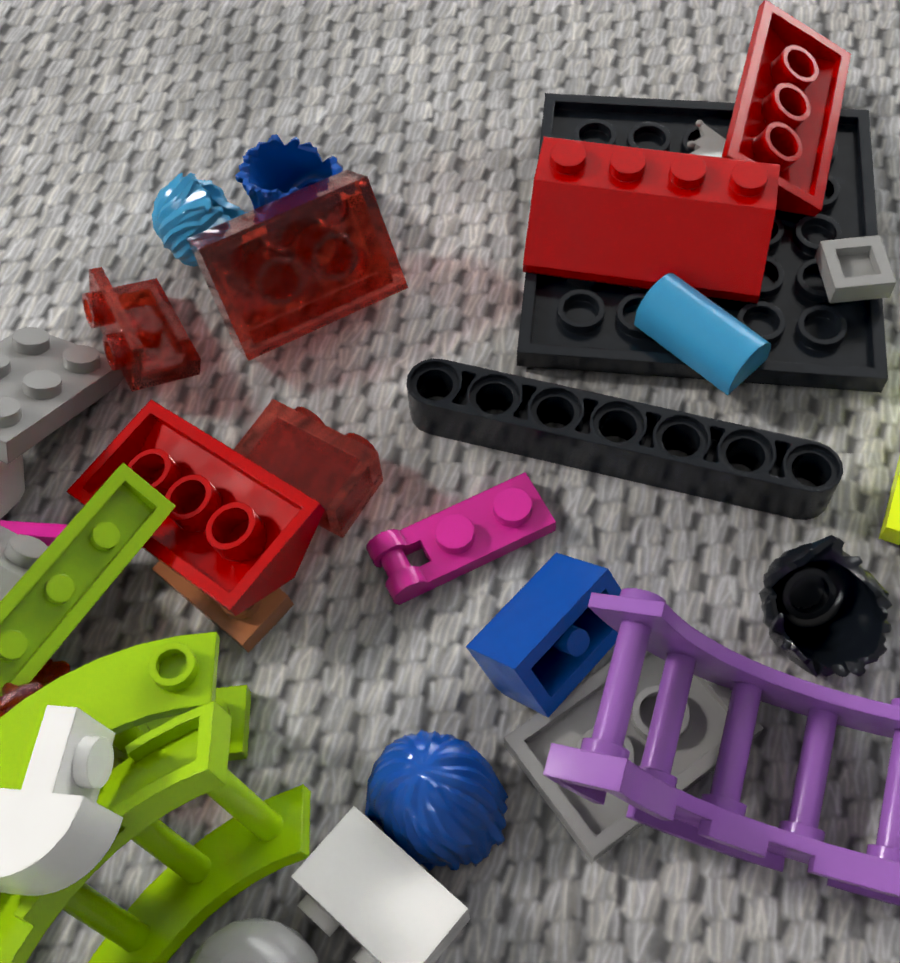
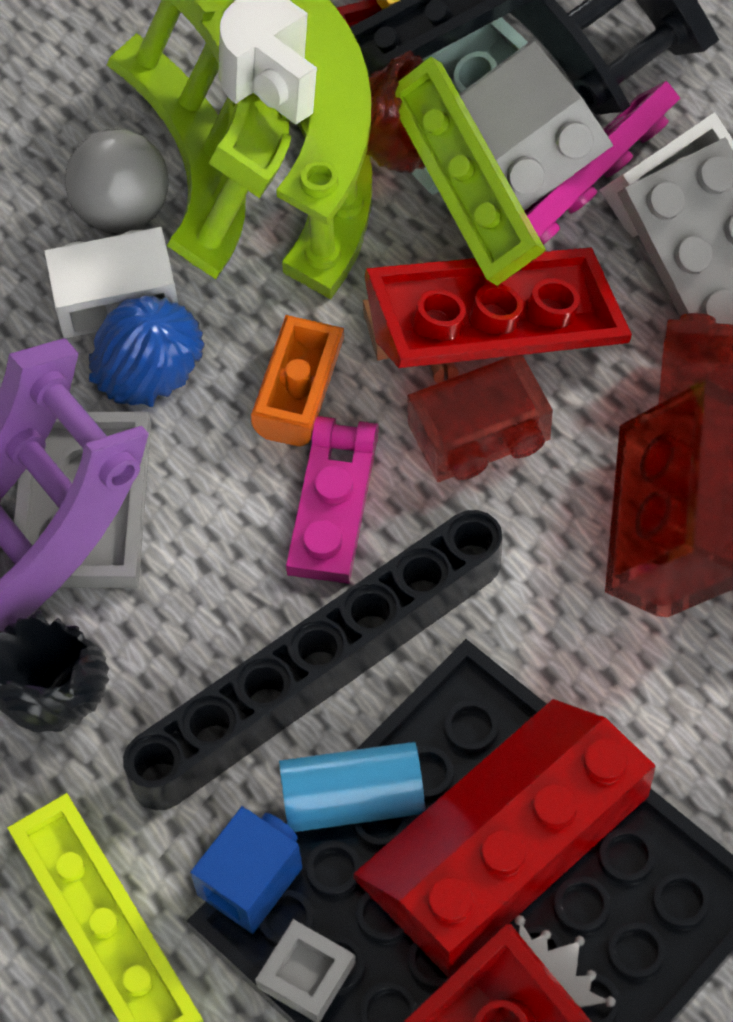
camera: 125 degrees right, 0 degrees up
blue brick [466,552,621,718] -> none
none -> blue brick [190,806,303,934]
none -> orange brick [251,315,344,447]

